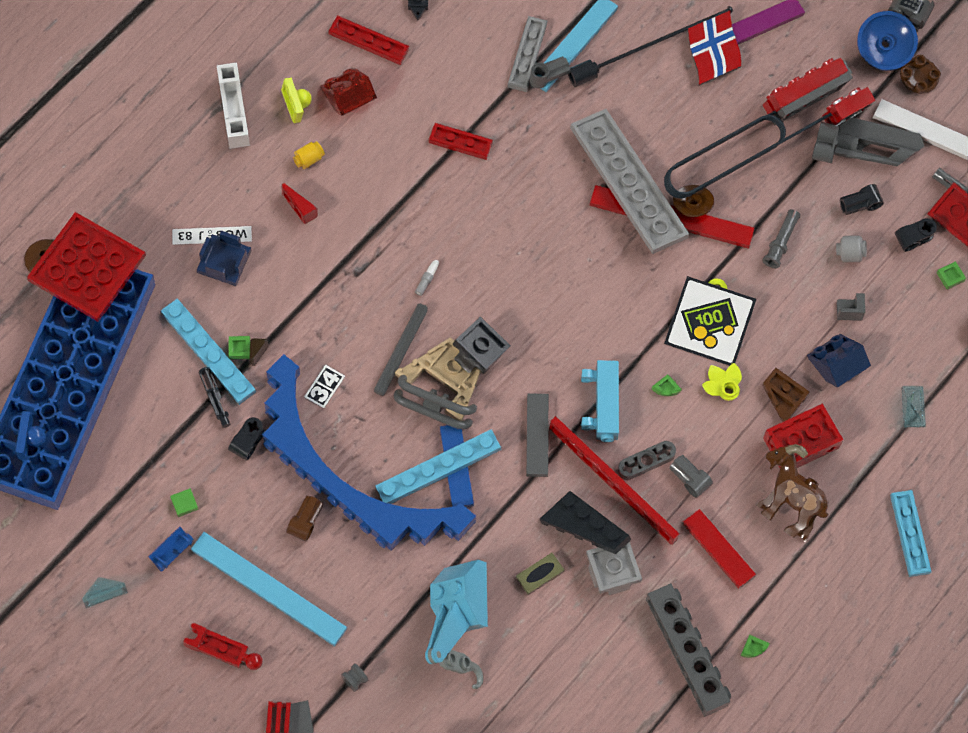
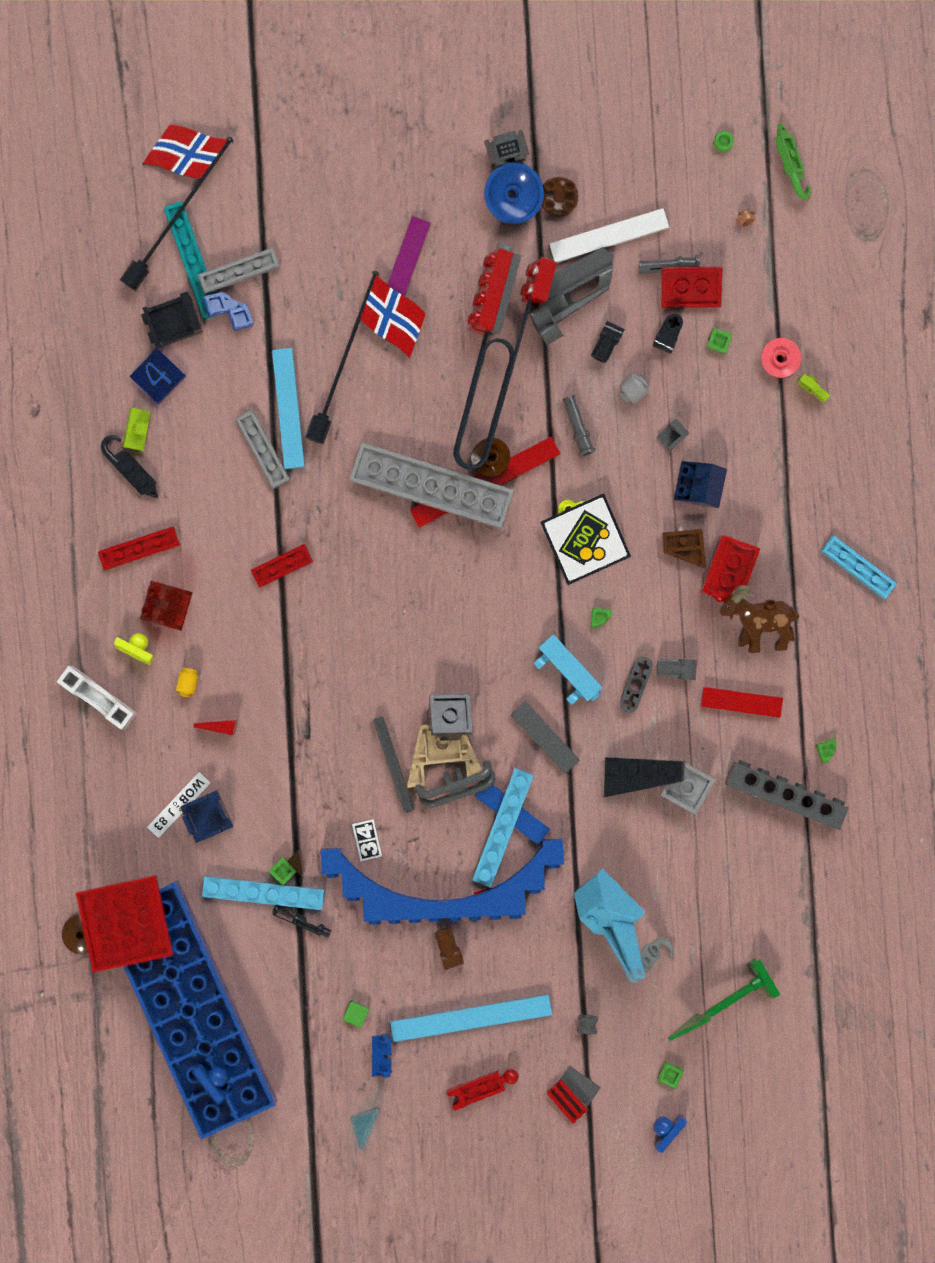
camera: 35 degrees left, 20 degrees up
black piece [228,417,264,461] -> none
light grey piece [415,260,439,296] -> none
olive tile [516,553,564,595] -> none
dark grey piece [530,56,571,89] -> none
red tile [549,416,680,545] -> none
neon yellow plate [702,363,742,401] -> none
clear light blue slope [901,386,926,427] -> none

